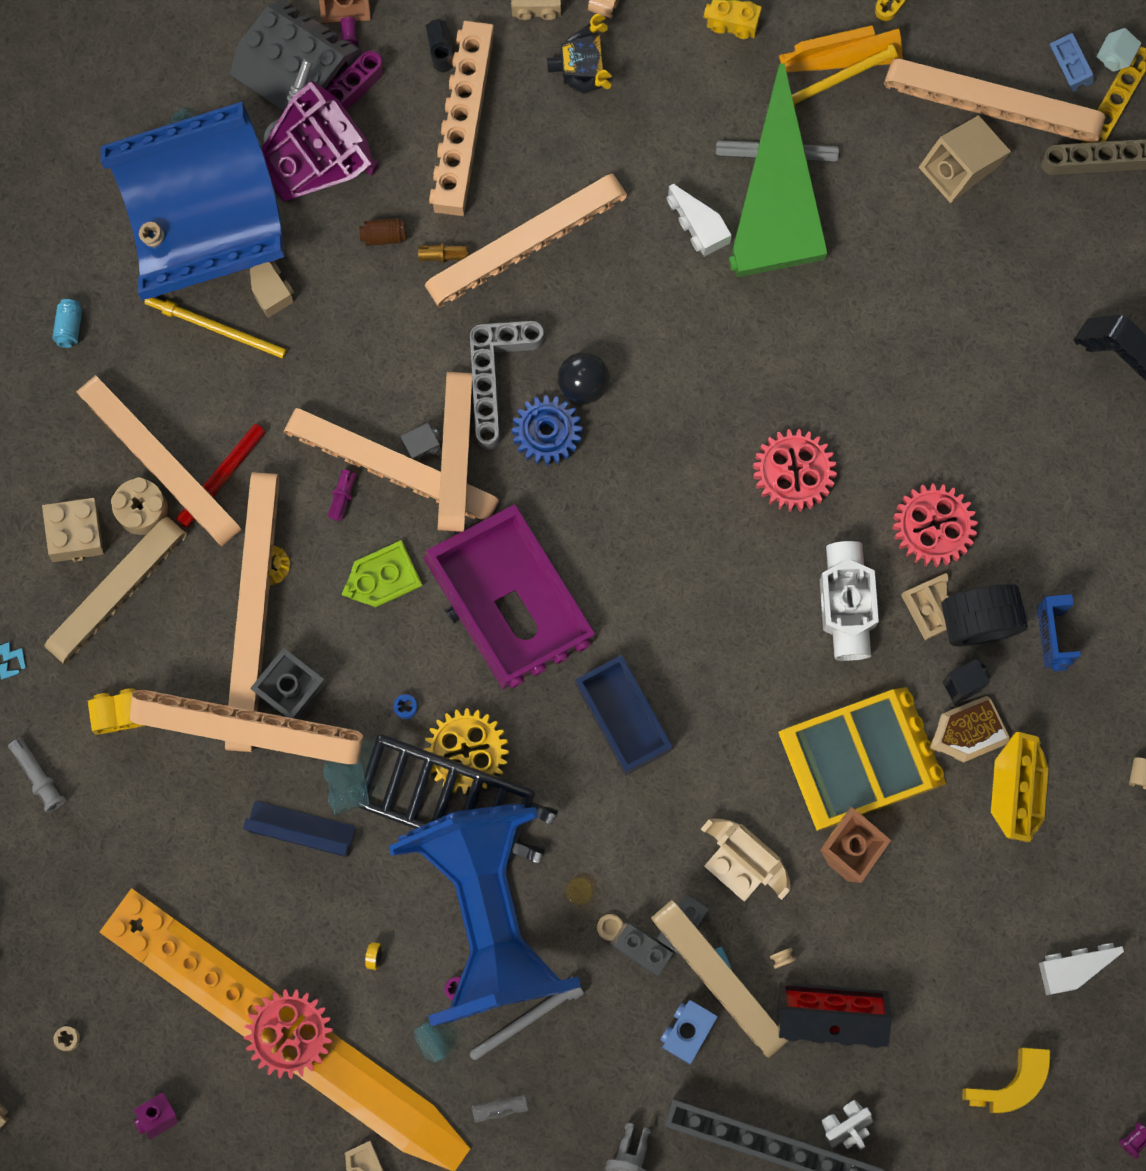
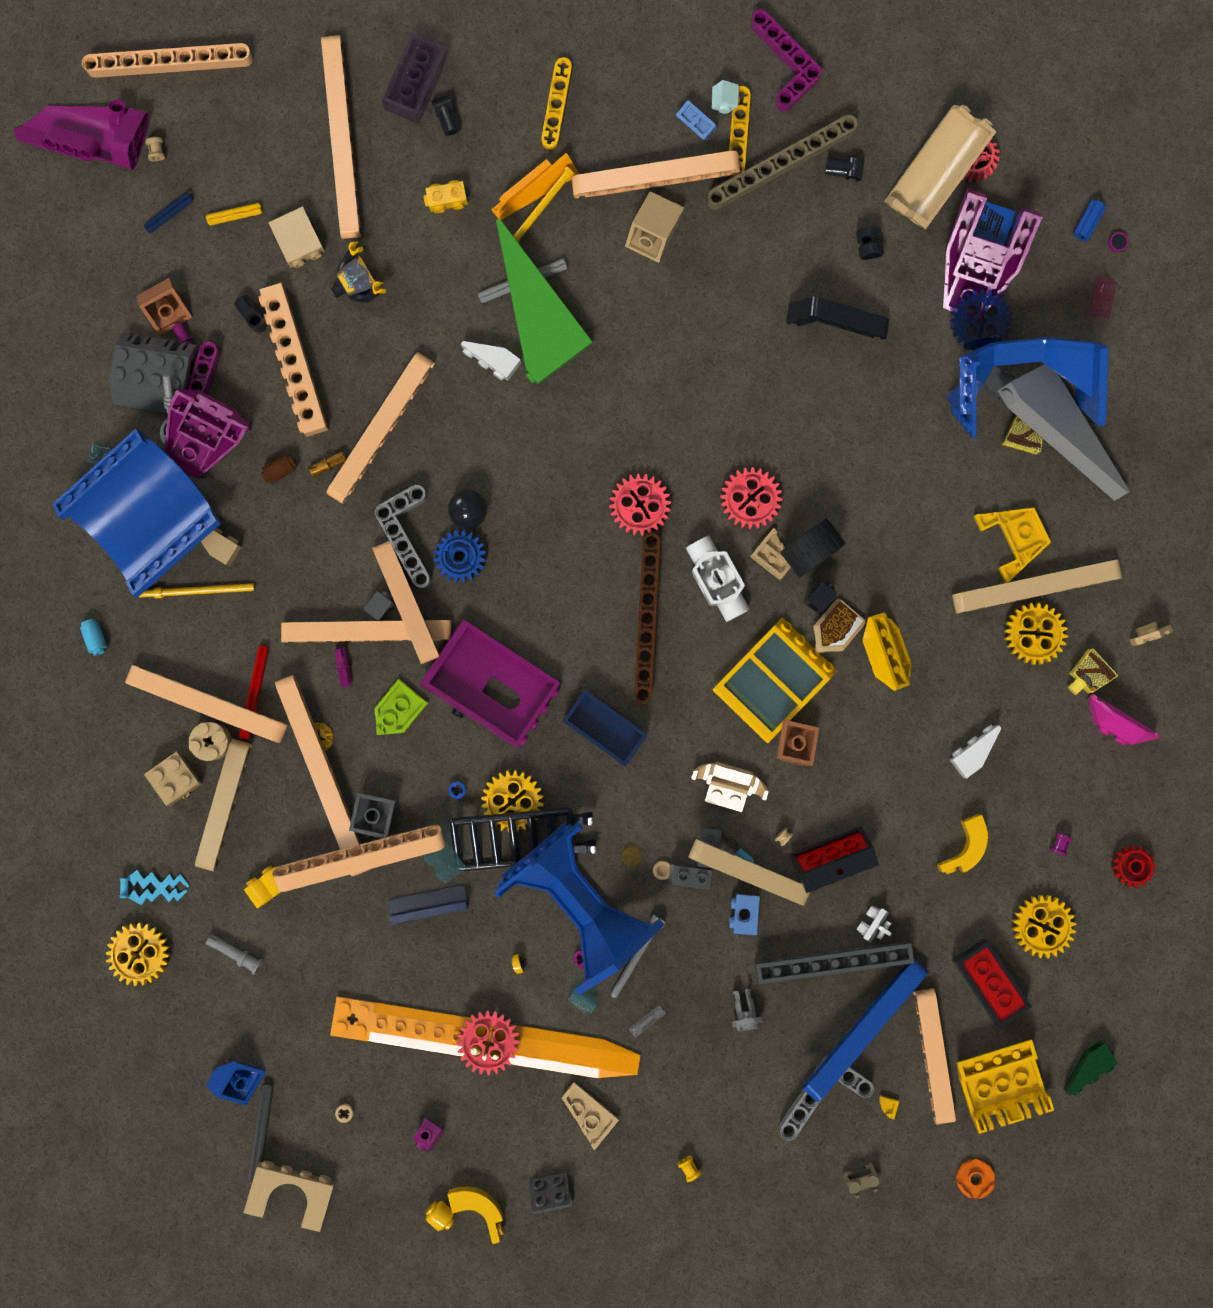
camera: 25 degrees left, 10 degrees up
tan bush [139,222,164,247] -> none
blue panel [1037,594,1081,672] -> none
none -> reddish brown beam [634,533,660,704]

